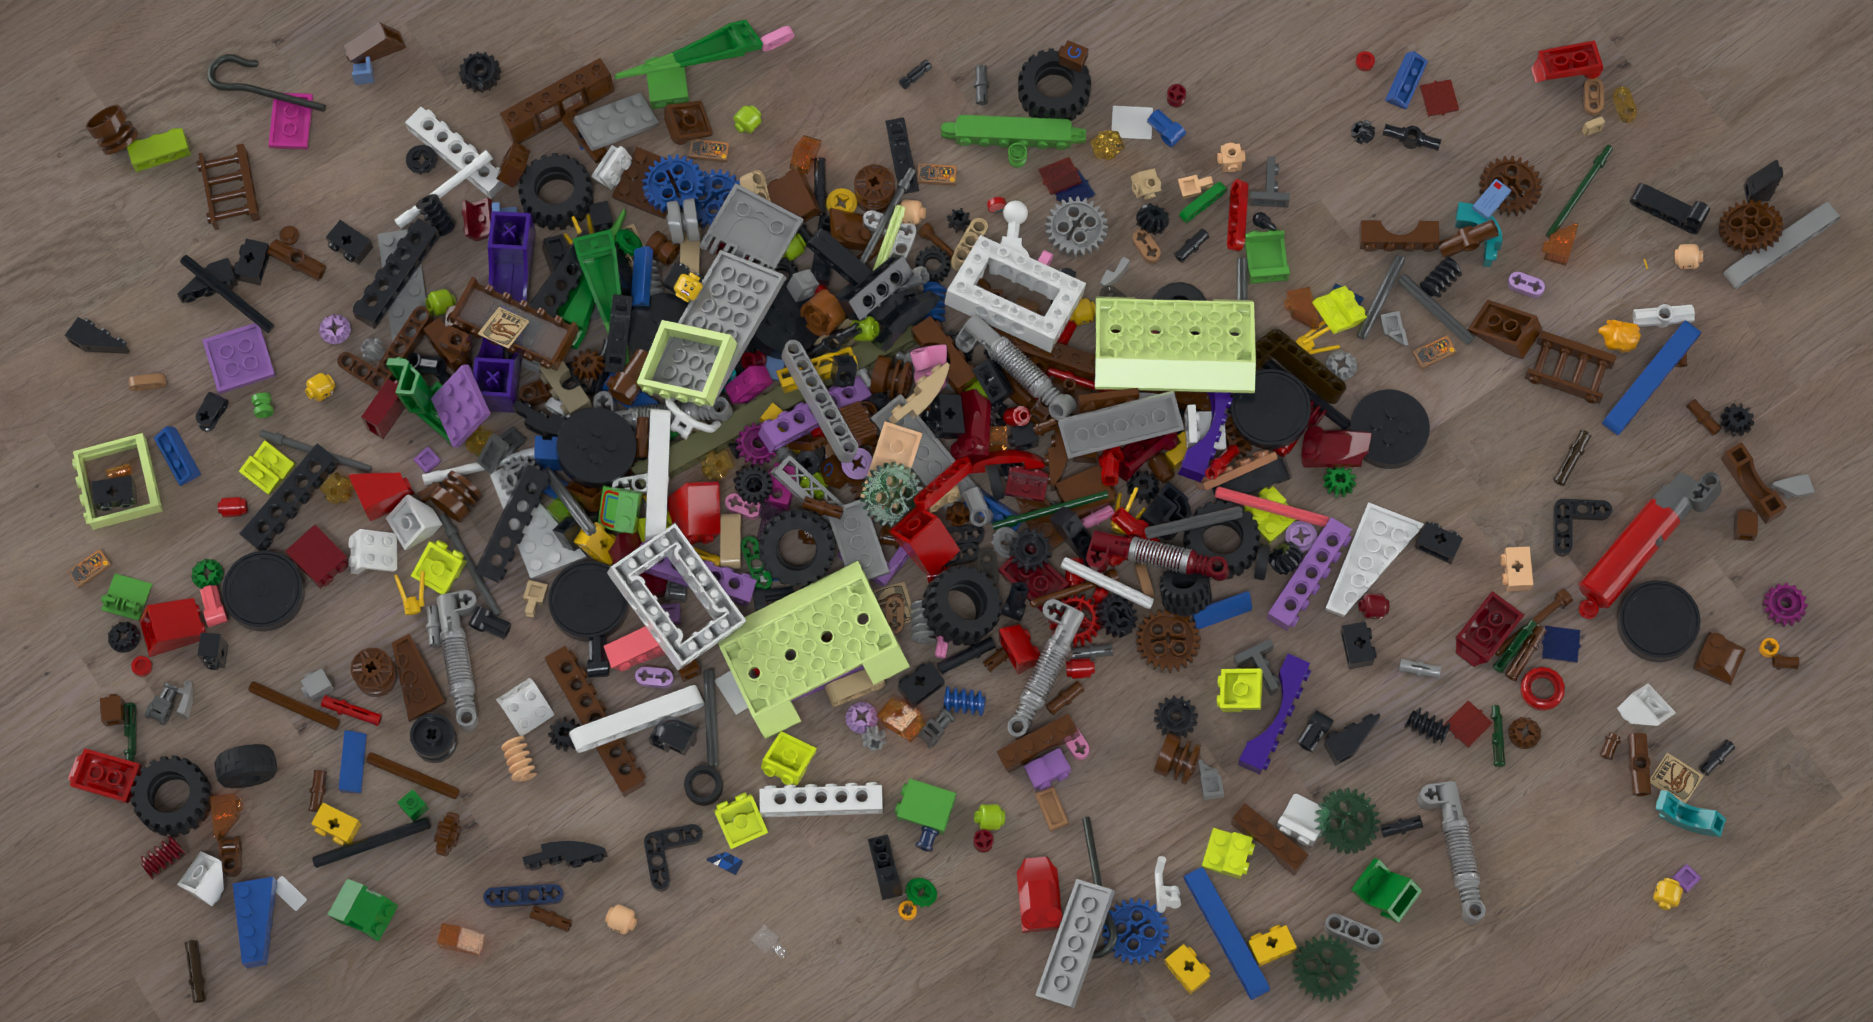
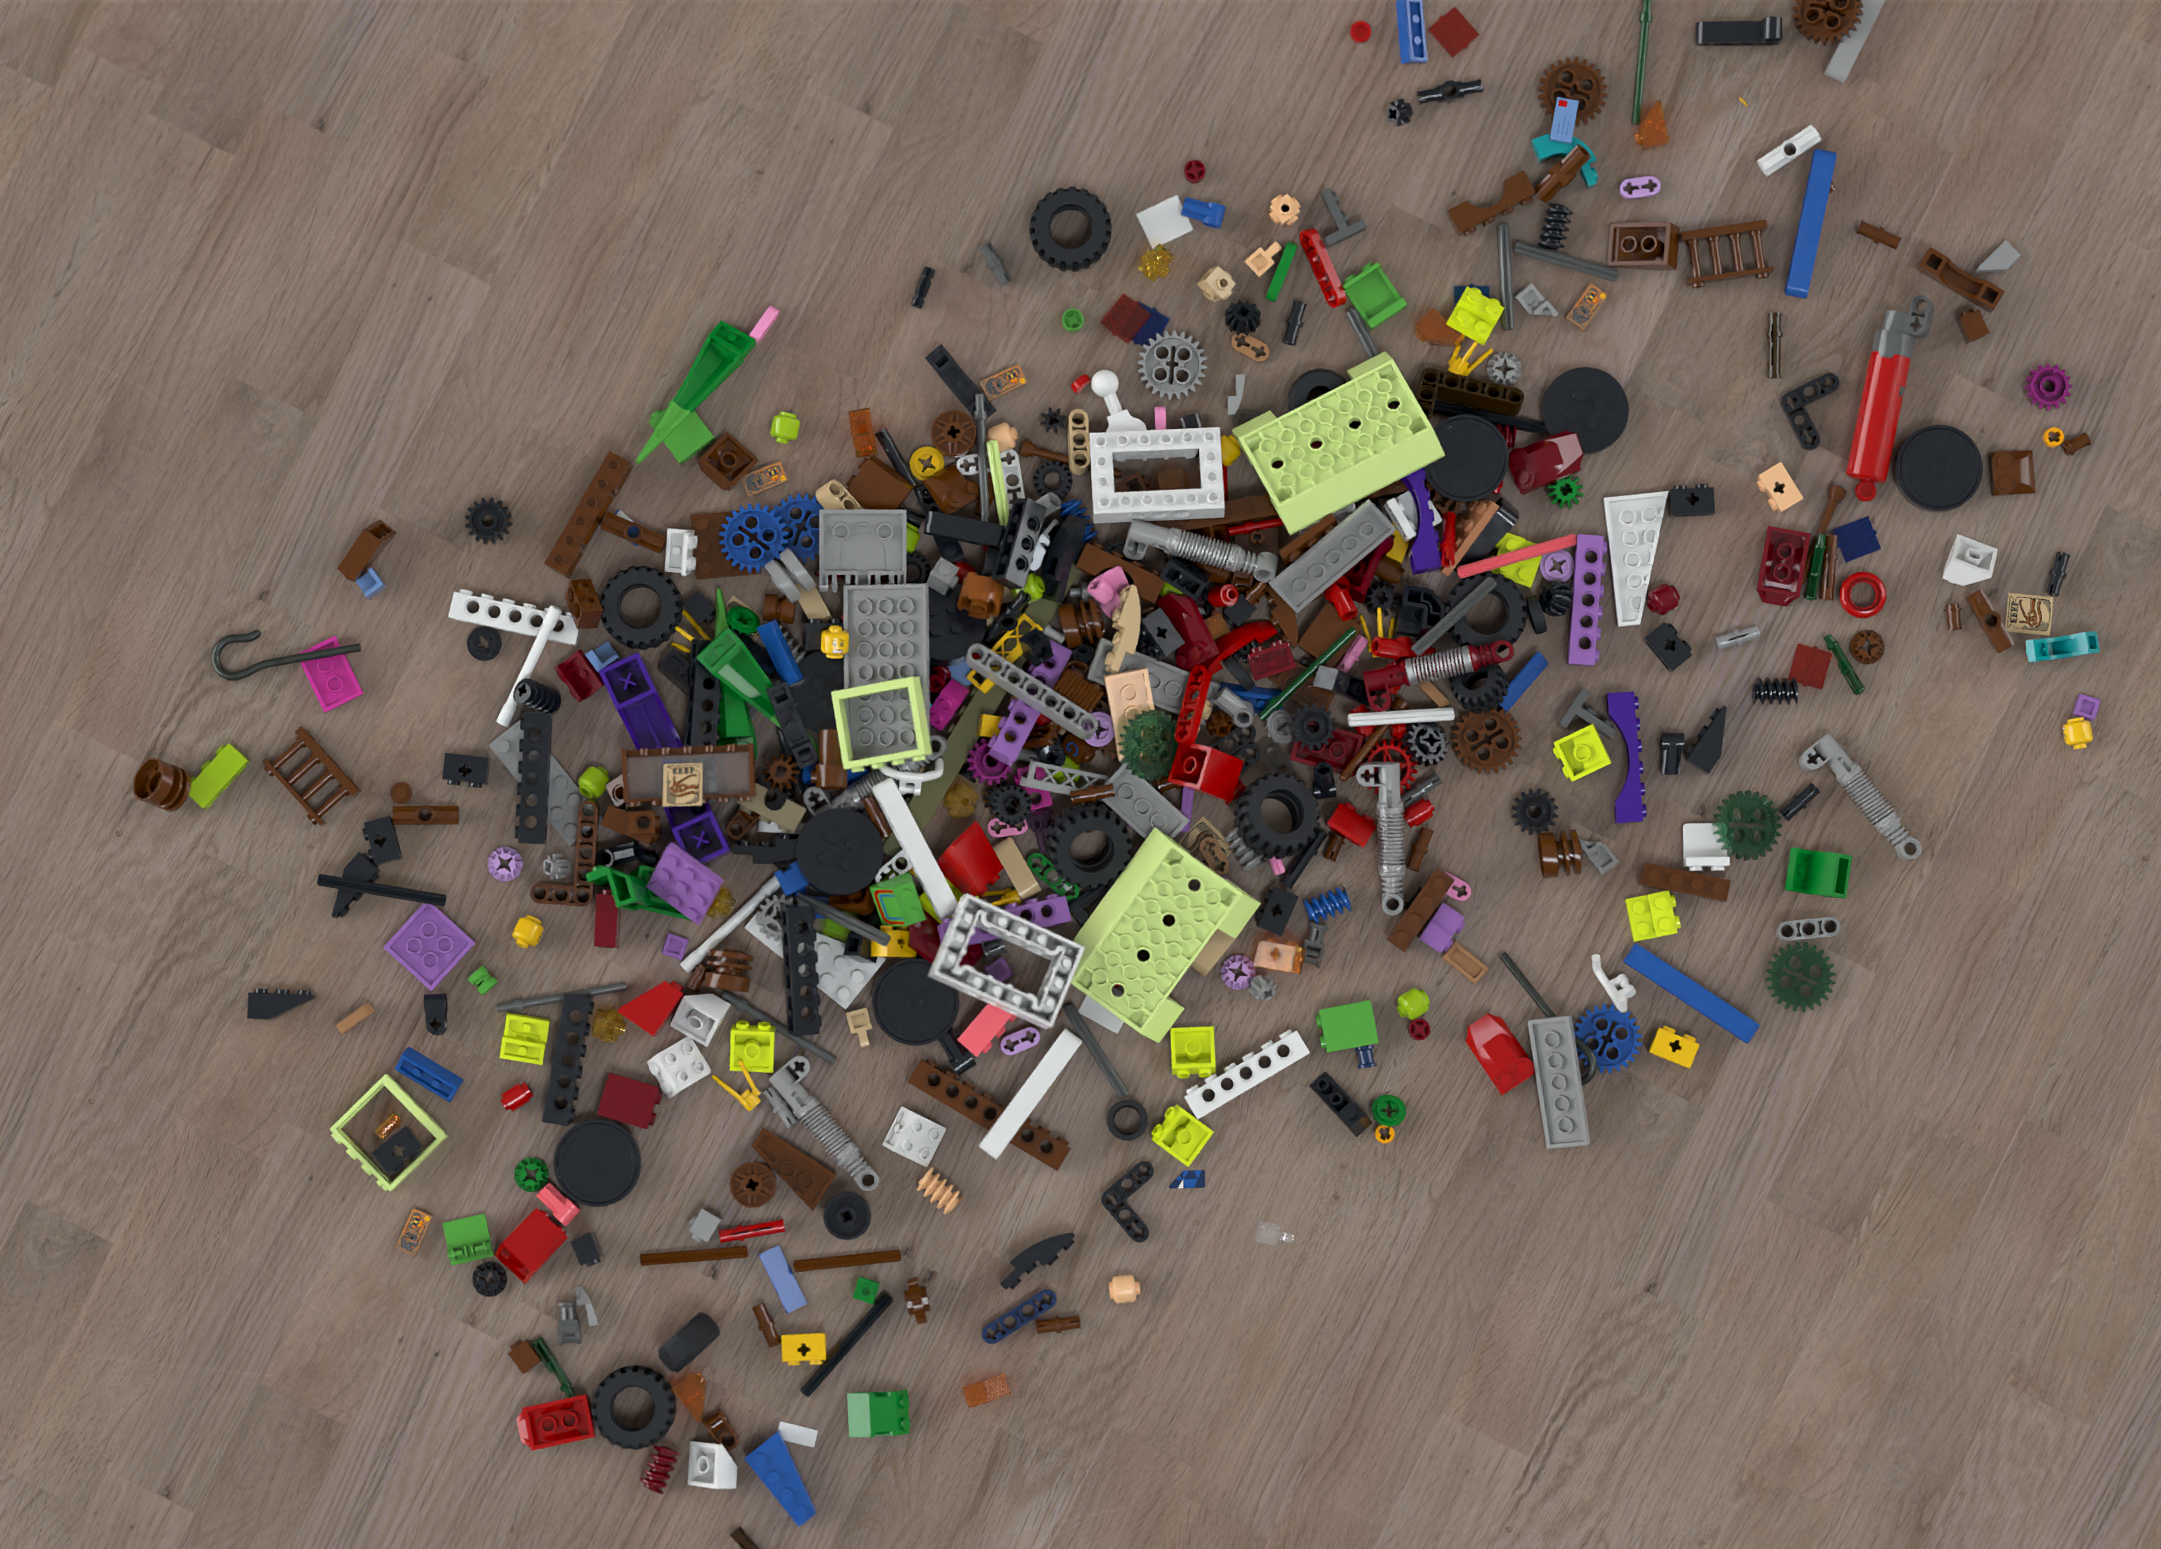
camera: 30 degrees left, 15 degrees up
red tile [131,656,152,677] -> none
black piece [468,606,511,640] -> none
dark grey bracket [476,427,527,474] -> none
black gear [548,717,580,752] -> none
light grey plate [573,92,659,151] -> none
black brick [649,717,699,756] -> none
bright green hinge [941,115,1086,150] -> none
reddish brown brick [1057,40,1089,73] -> none
yellow brick [1248,925,1297,967] -> none
black bar [1252,212,1277,231] -> none
light orange animal [1598,320,1641,353] -> none
light nougat head [1675,244,1703,270] -> none
black gear [1720,403,1755,437] -> none

